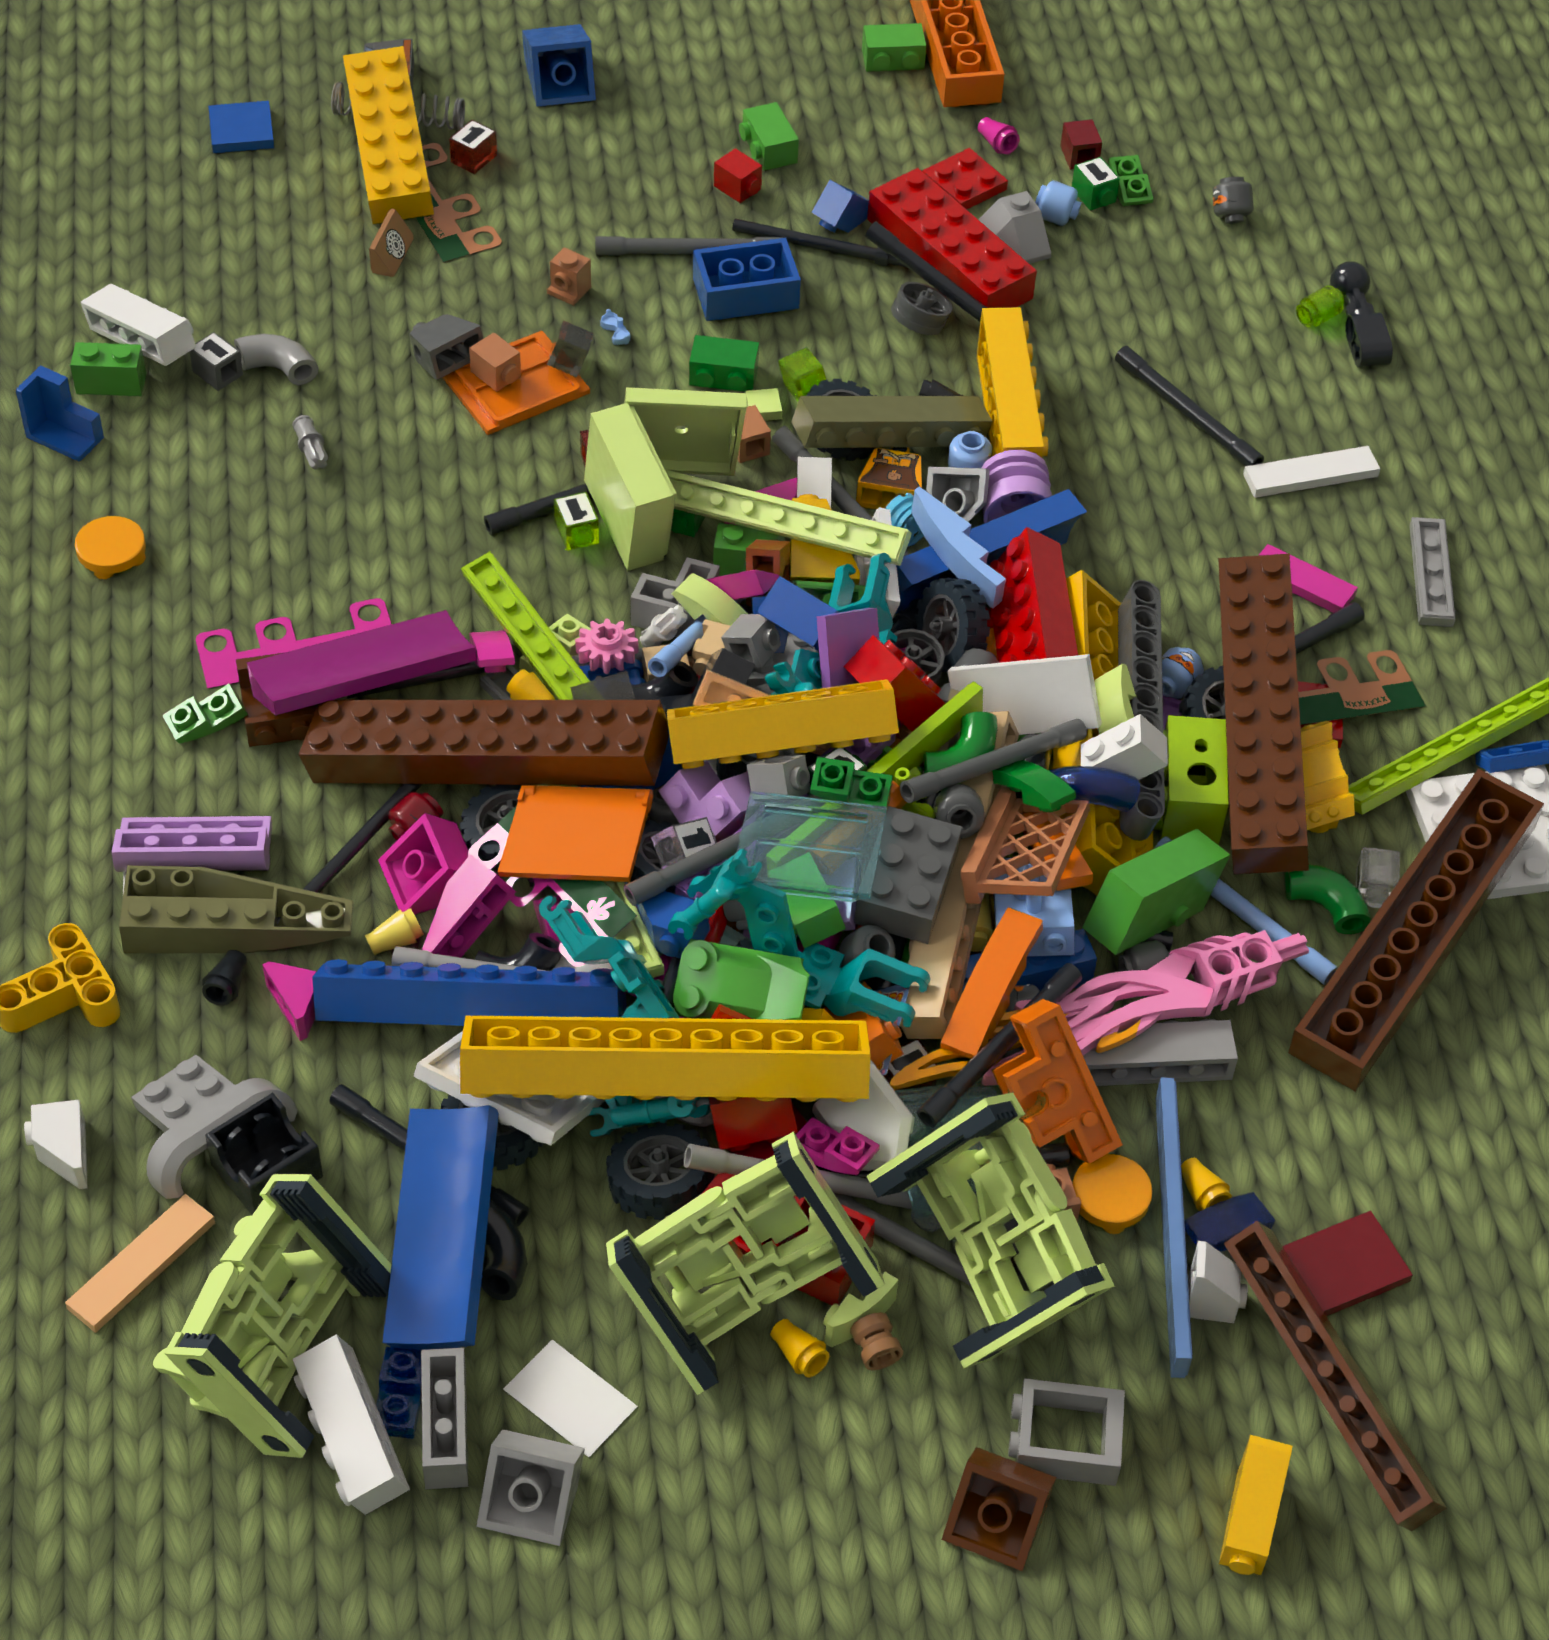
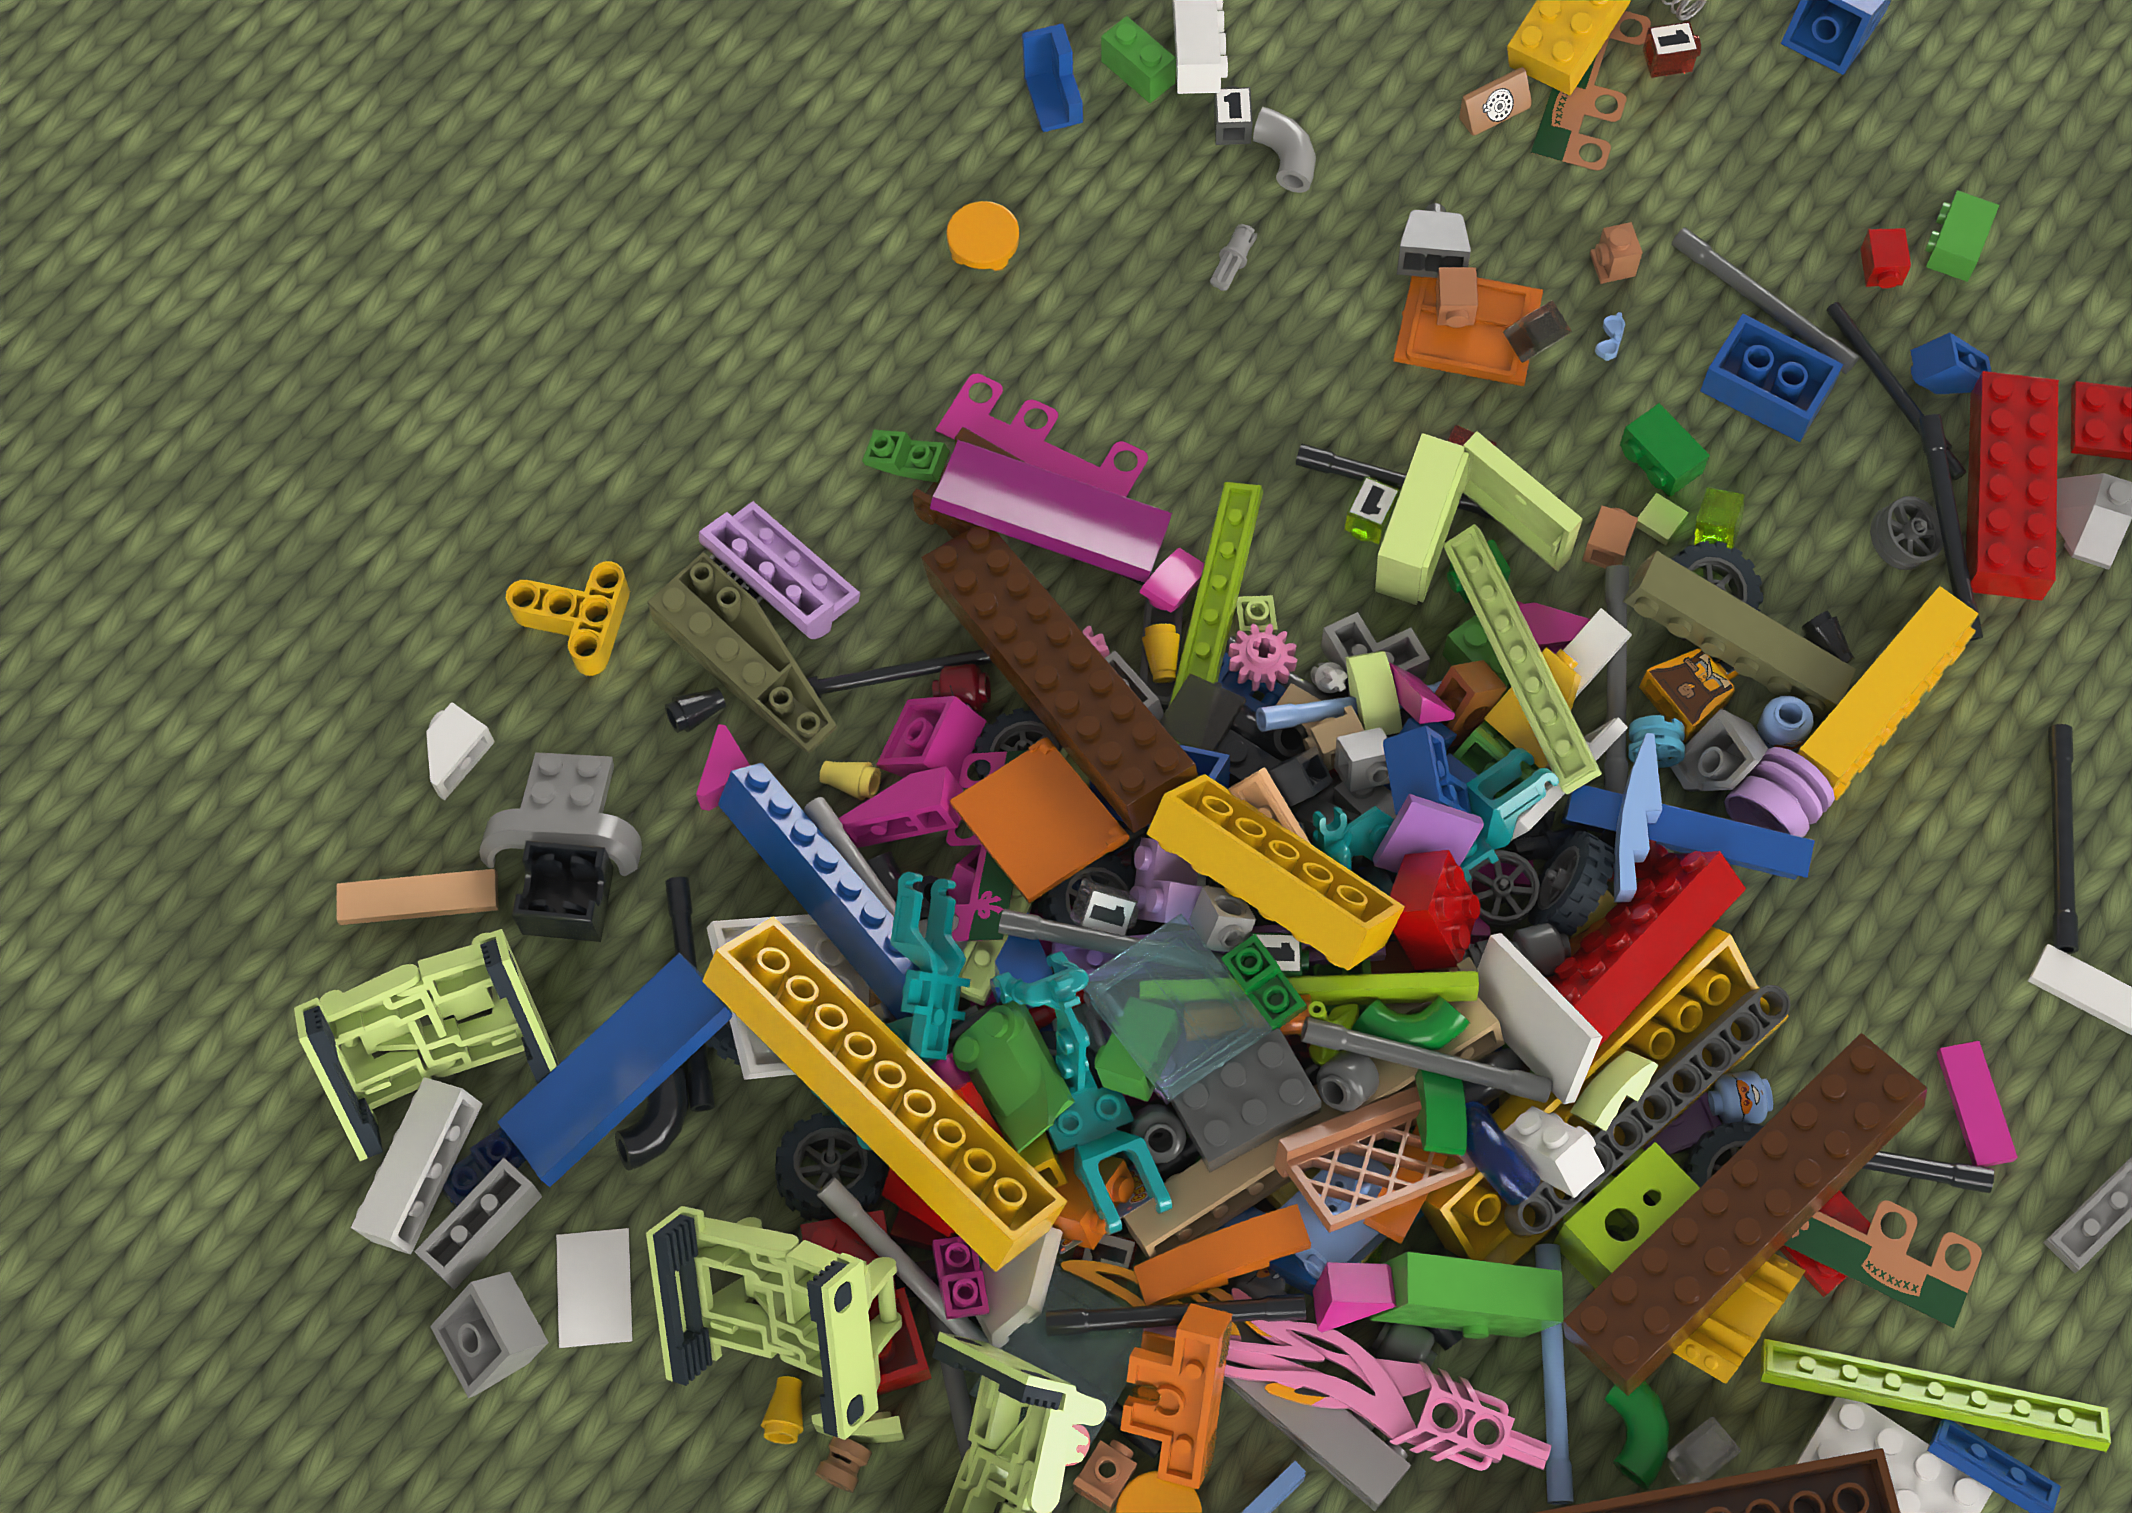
camera: 50 degrees right, 15 degrees up
none -> dark pink slope [1313,1262,1396,1333]

